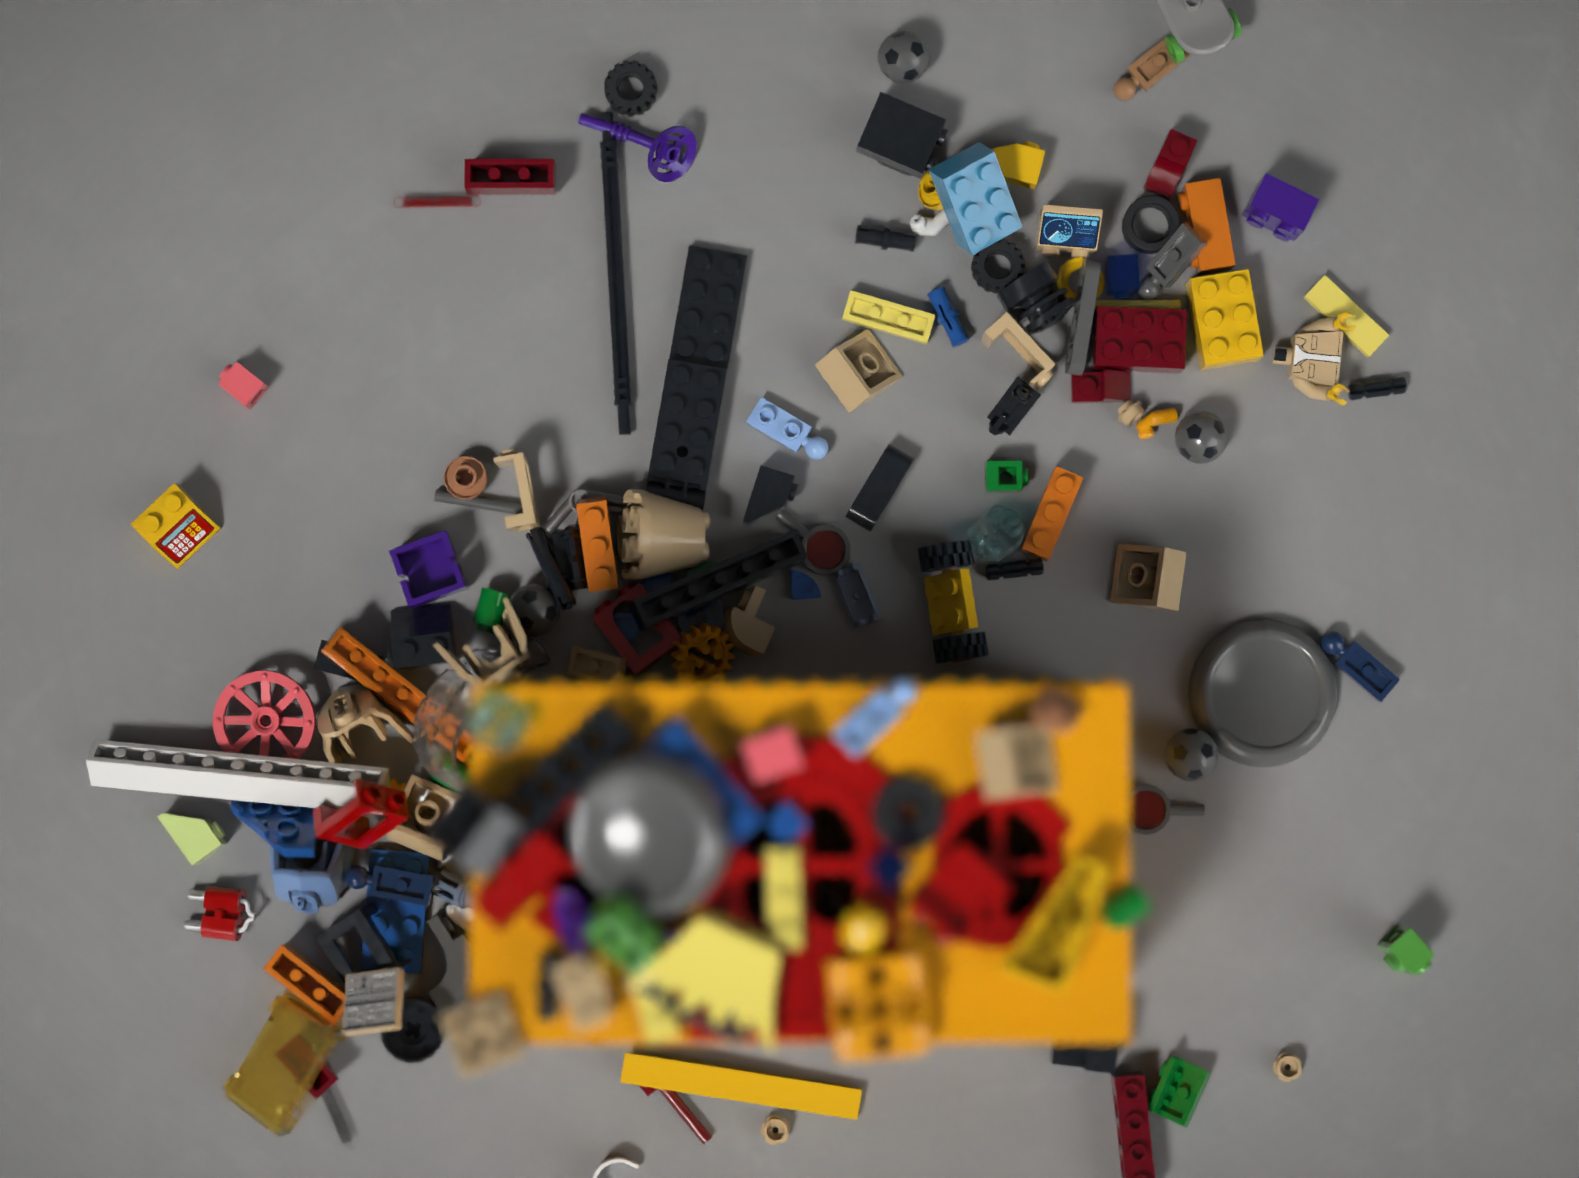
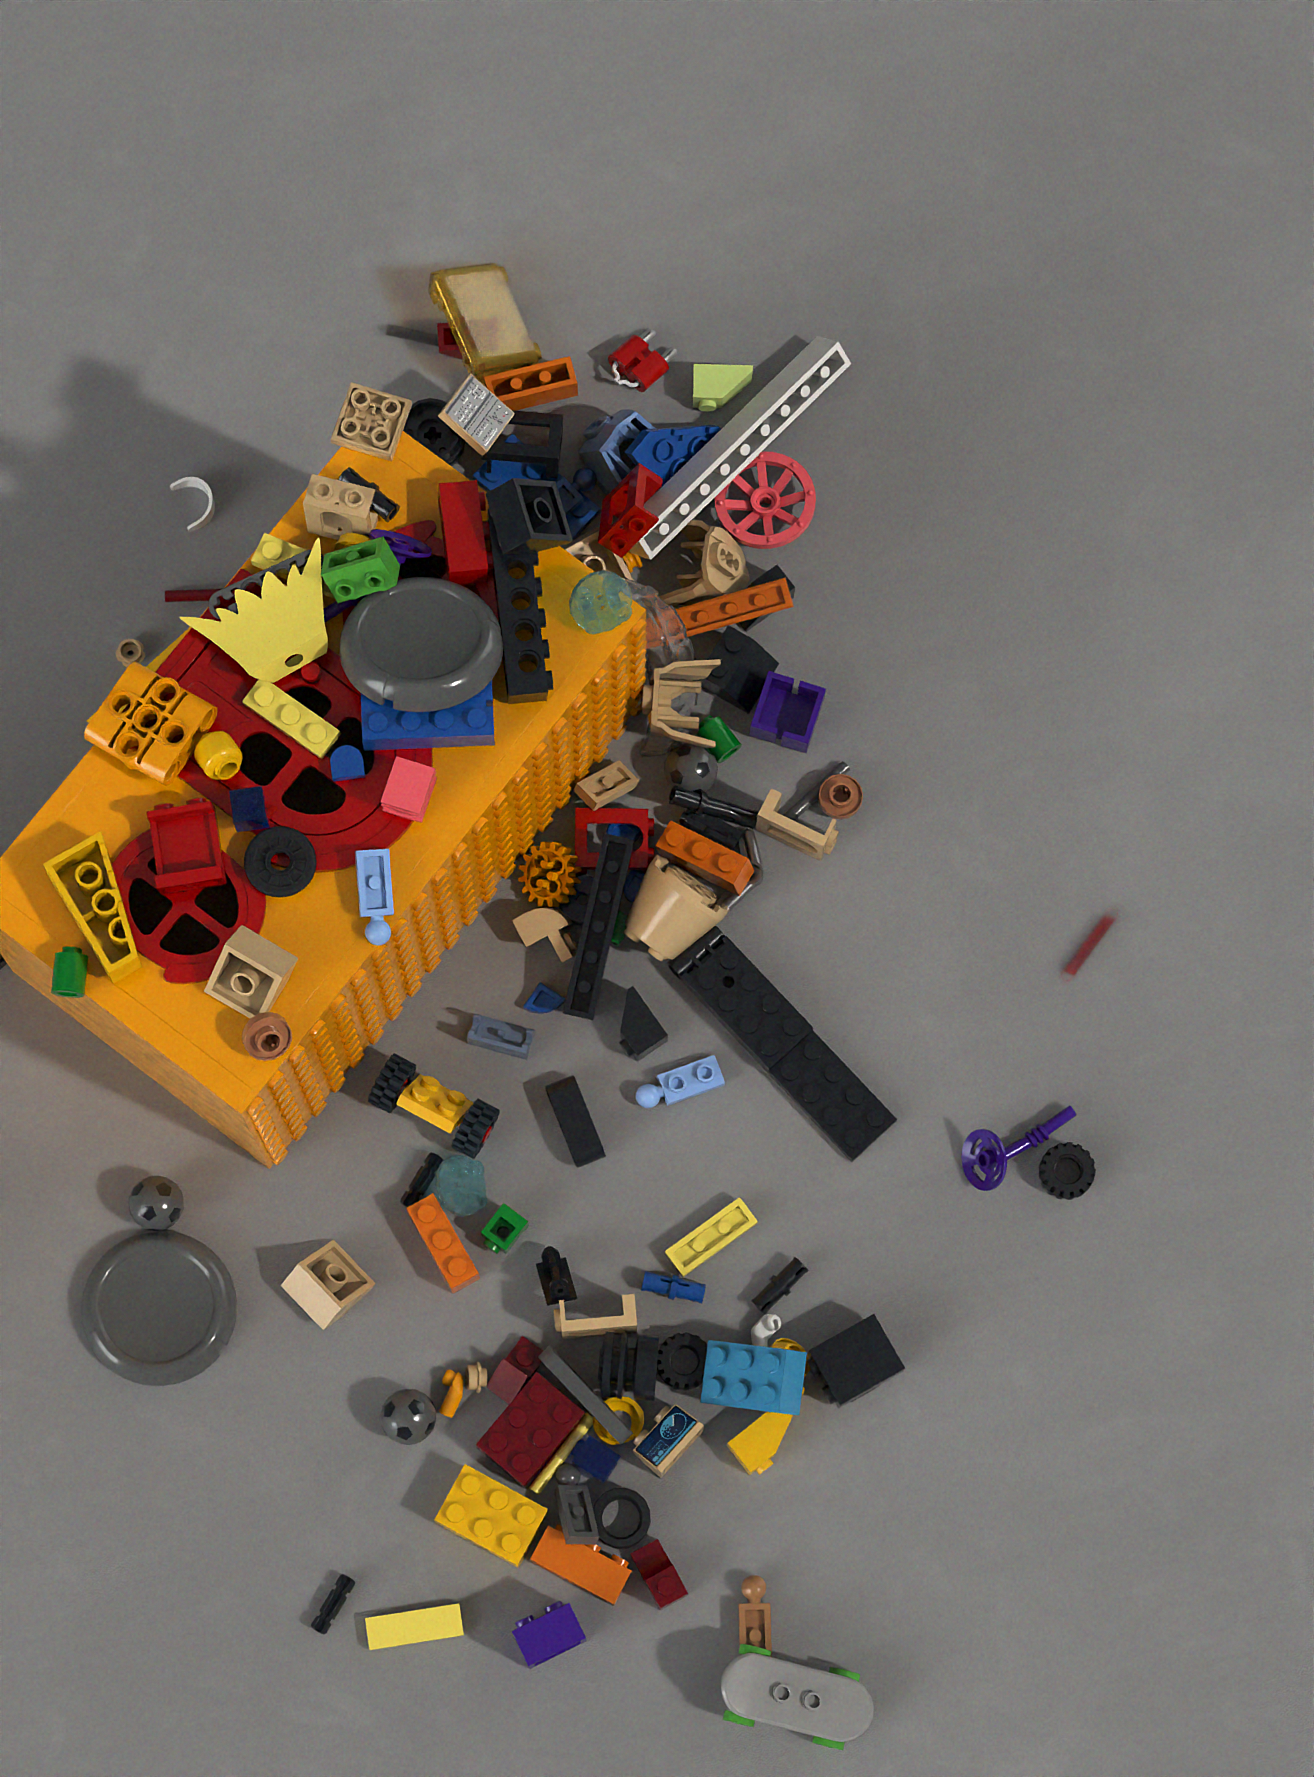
camera: 130 degrees right, 10 degrees down
yellow slope [131,483,221,569] -> none
coral brick [218,361,269,410] -> none
dark red brick [464,159,556,195] -> none
black axle [600,112,632,435] -> none
piece [776,509,851,575] -> none
tan slope [815,329,903,413] -> none
dark grey piece [878,31,930,84] -> none
piece [1129,784,1205,835] -> none
tan torso [1272,312,1356,405] -> none
dark blue plate [1321,631,1400,703] -> none

